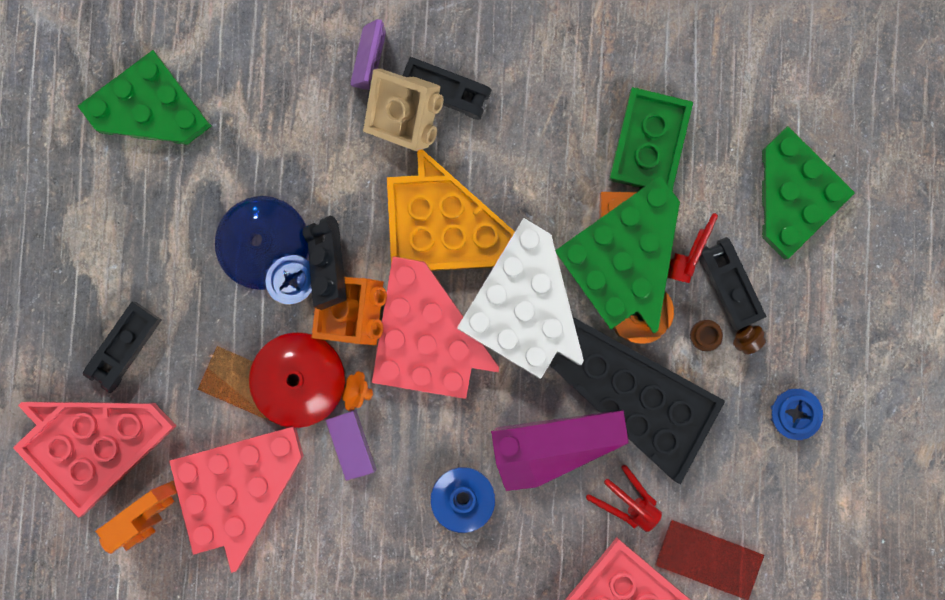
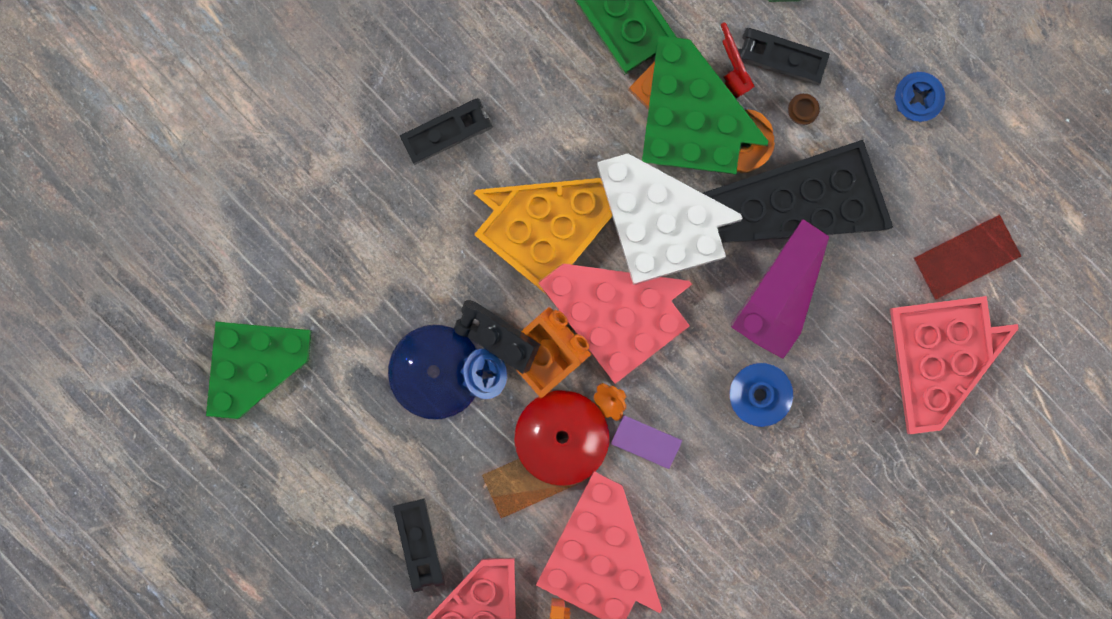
camera: 50 degrees left, 0 degrees up
medium lavender slope [351,19,386,90] -> none
tan plate [363,68,443,151] -> none
red plant [586,465,662,532] -> none
reddish brown plate [733,325,766,355] -> none

